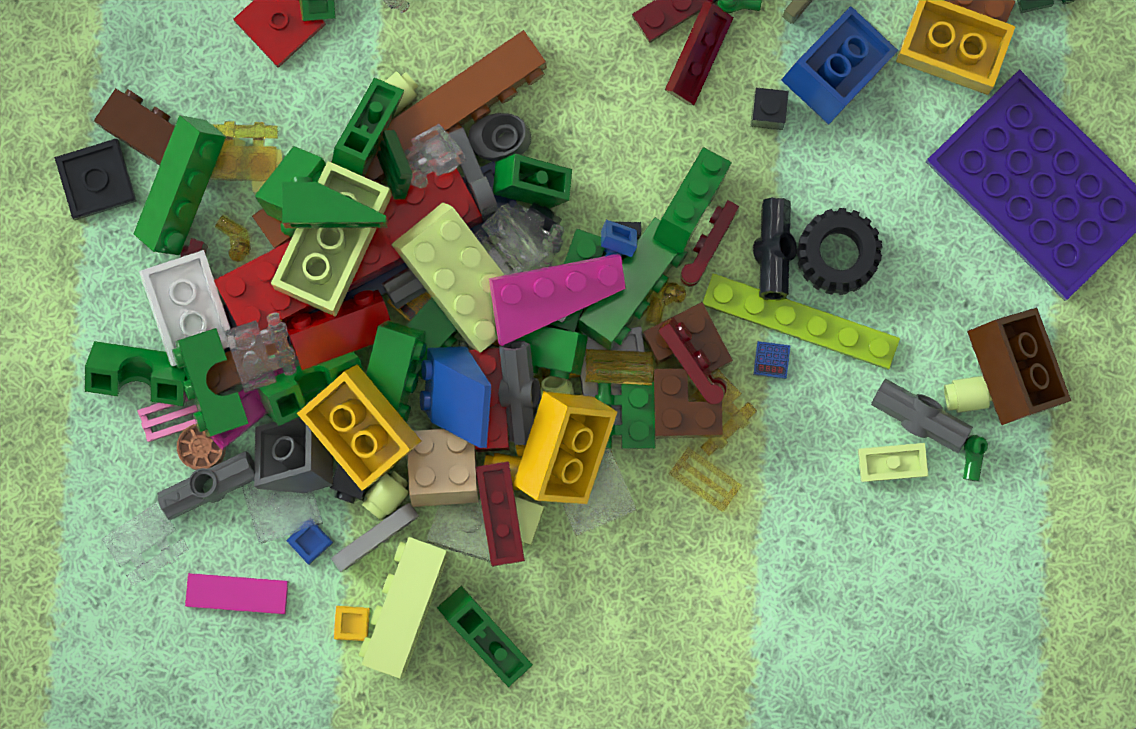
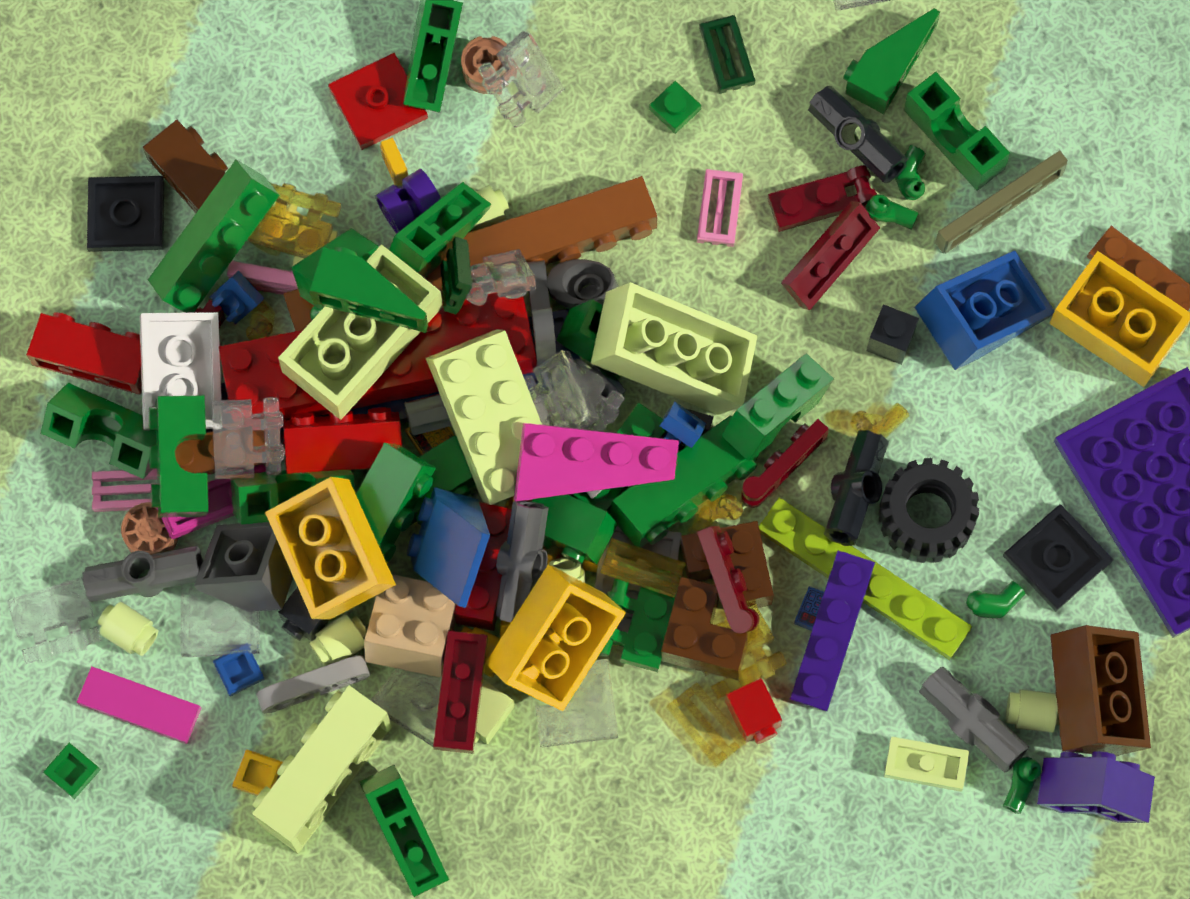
camera: 15 degrees right, 10 degrees down
none -> red brick [26,312,142,395]
none -> green plate [43,742,101,800]
none -> yellowish green brick [98,602,158,656]
none -> blue tile [210,270,264,325]
none -> bright pink tile [227,261,298,295]
none -> dark purple wheel [375,168,441,234]
none -> yellow tile [380,137,408,187]
none -> yellowish green brick [591,282,757,415]
none -> bright pink tile [697,169,743,247]
none -> red brick [725,678,782,744]
none -> dark purple plate [790,550,875,712]
none -> clear yellow arm [851,403,910,438]
none -> green arm [966,581,1026,619]
none -> black tile [1003,504,1114,612]
none -> dark purple brick [1037,751,1155,823]

